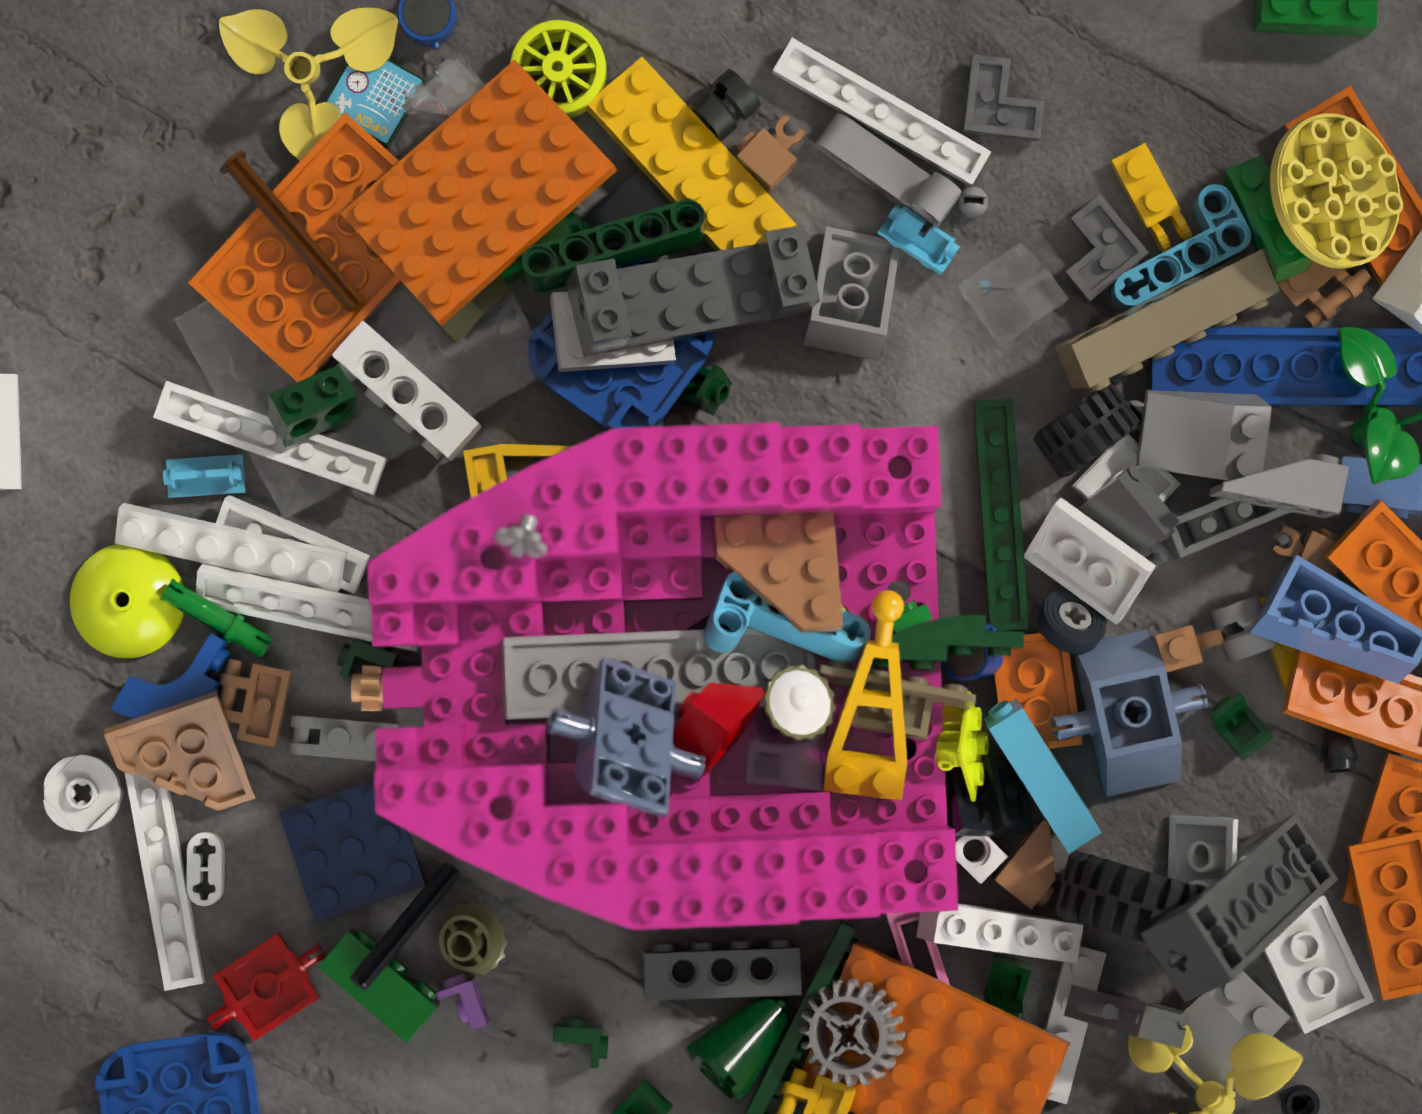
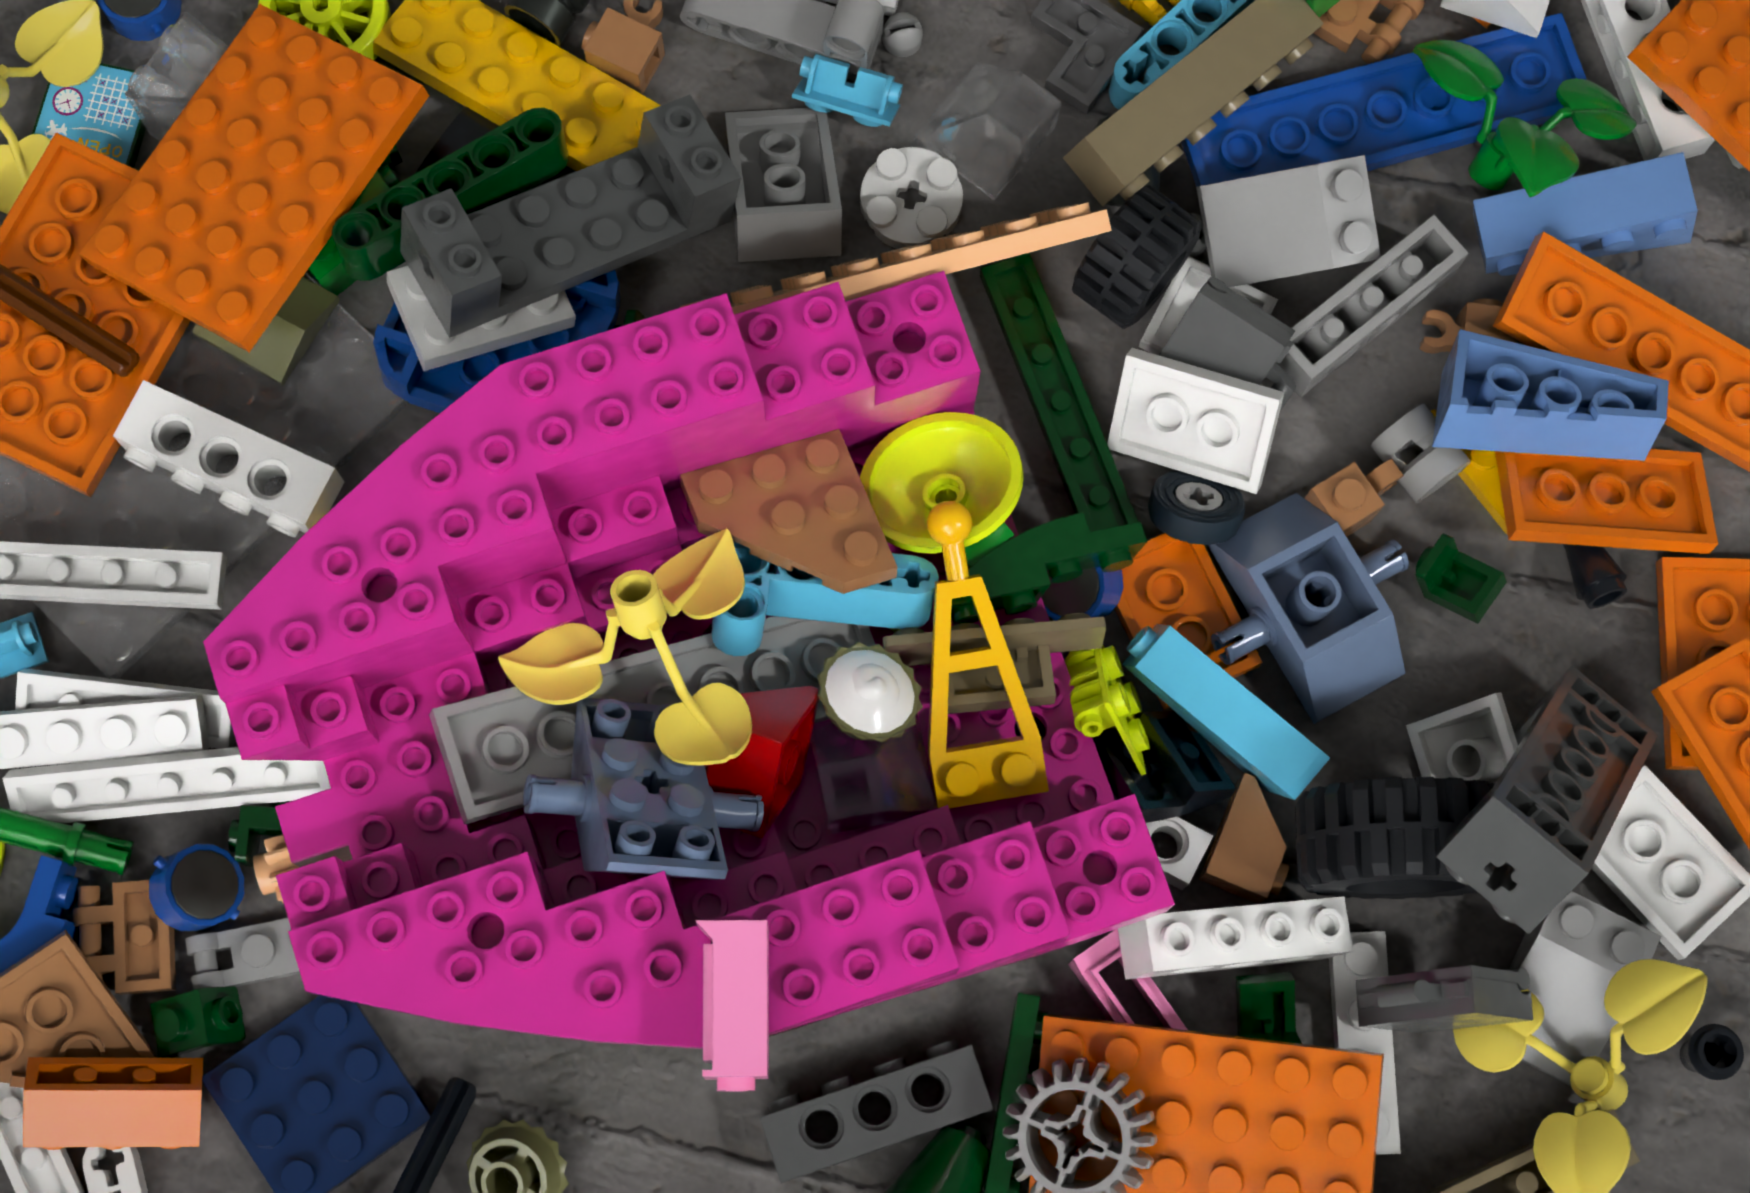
camera: 20 degrees left, 10 degrees down
dark green brick [268,365,357,448] -> none
light grey plant [494,514,547,558] -> none
light grey slope [1209,454,1349,518] -> none
none -> orange brick [23,1057,203,1150]
none -> piece [149,844,244,931]
none -> dark green bracket [150,986,246,1058]
none -> light yellow plant [498,528,752,766]
none -> light nougat plate [679,202,1112,314]
none -> bright pink window [695,920,769,1092]
none -> white plate [860,147,963,249]
none -> neon yellow dish [860,412,1024,553]

